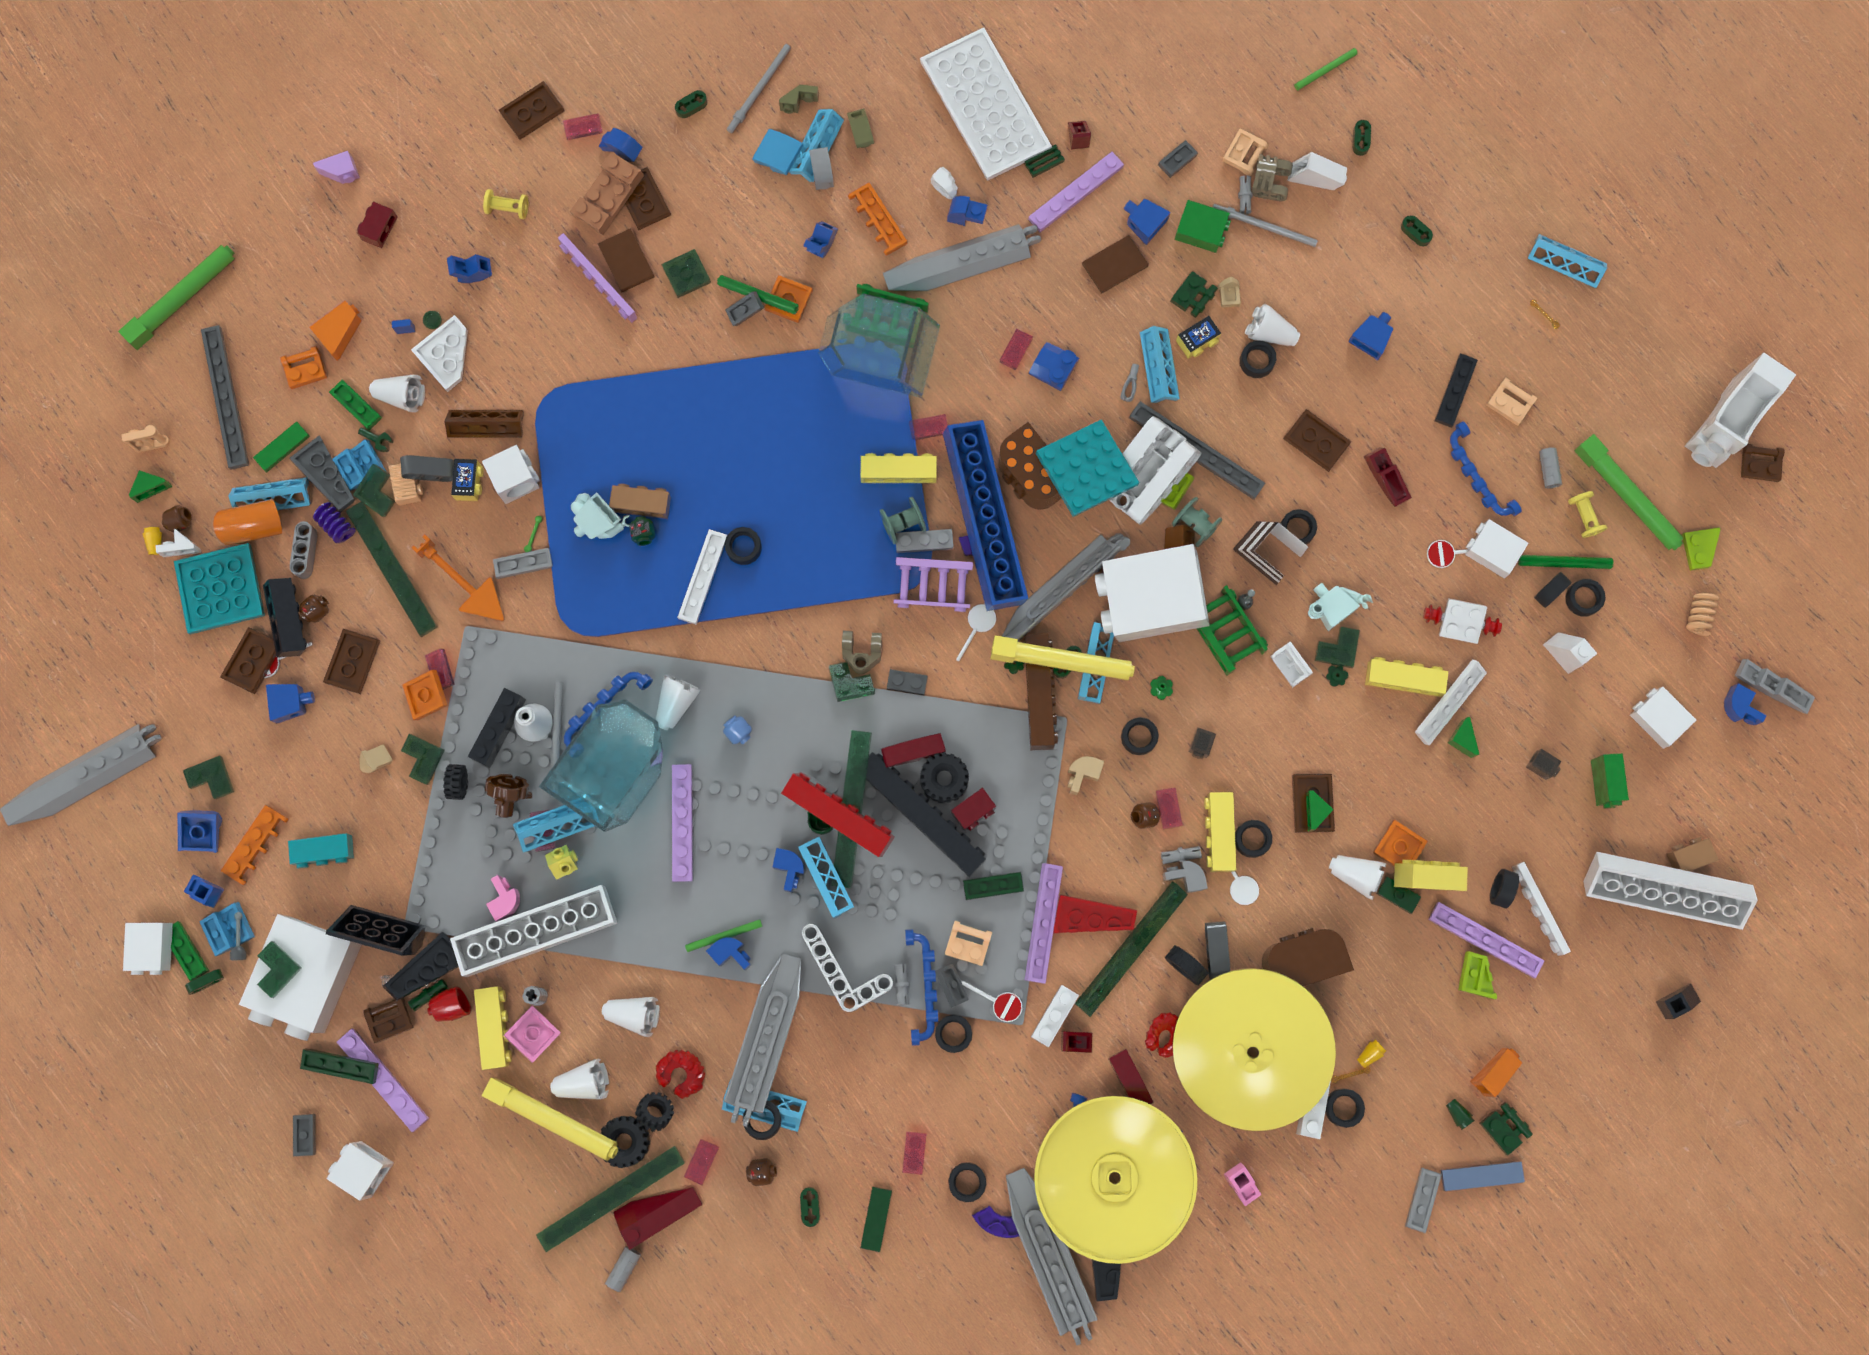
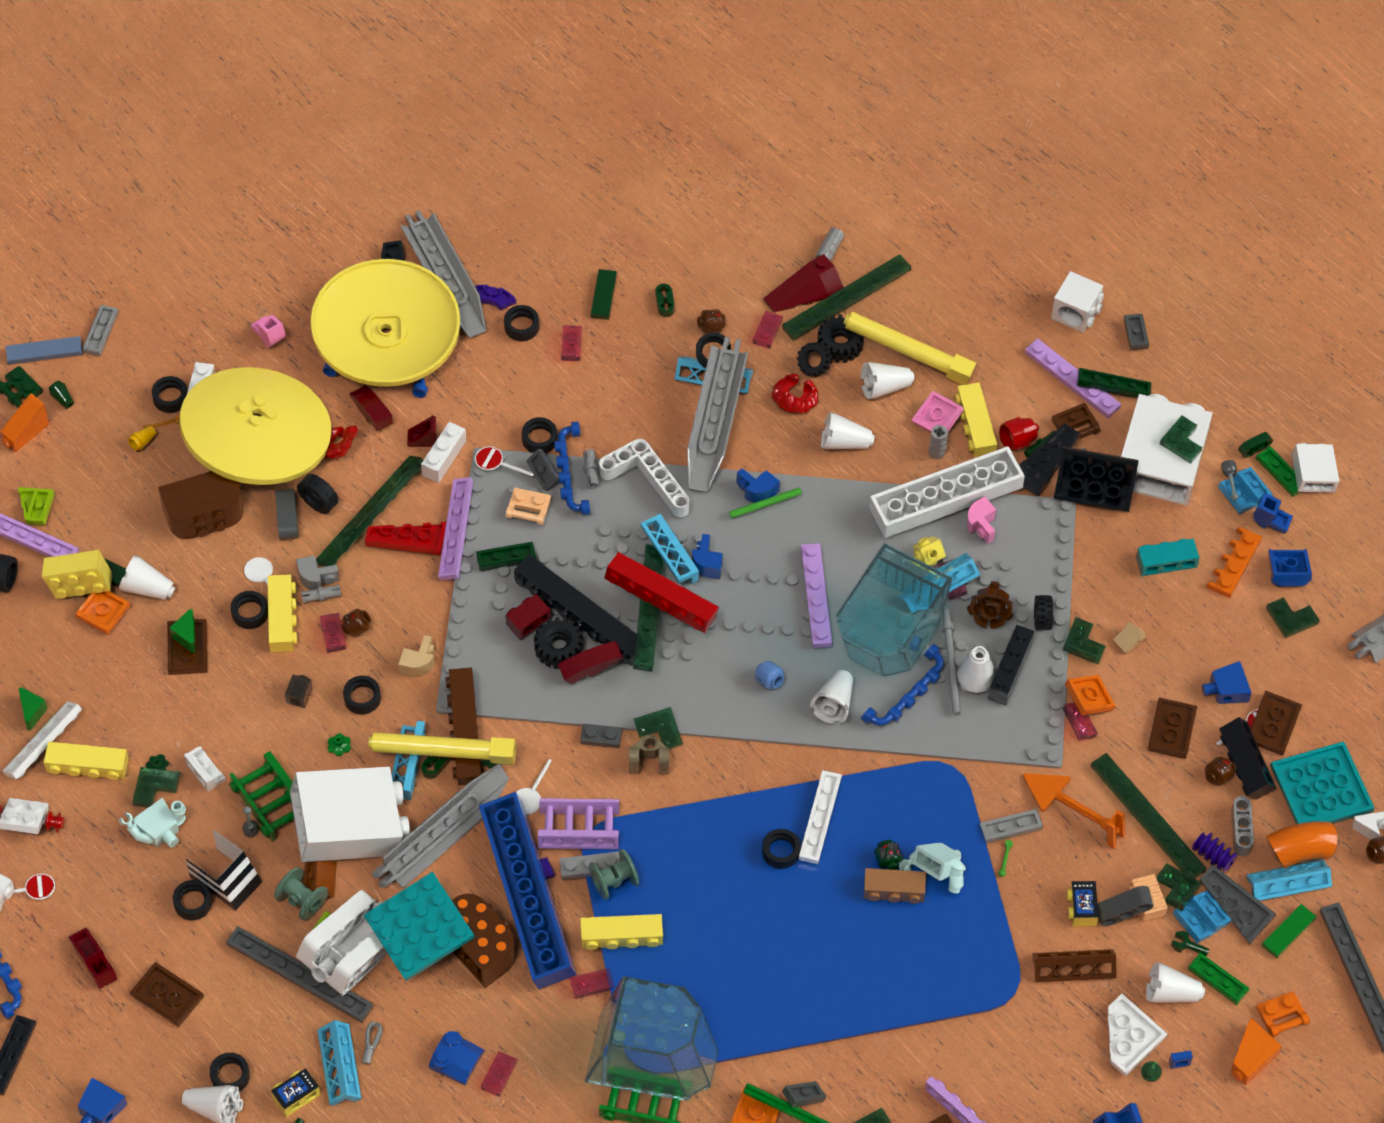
camera: 175 degrees right, 20 degrees down
white brick [482,445,540,504] -> none

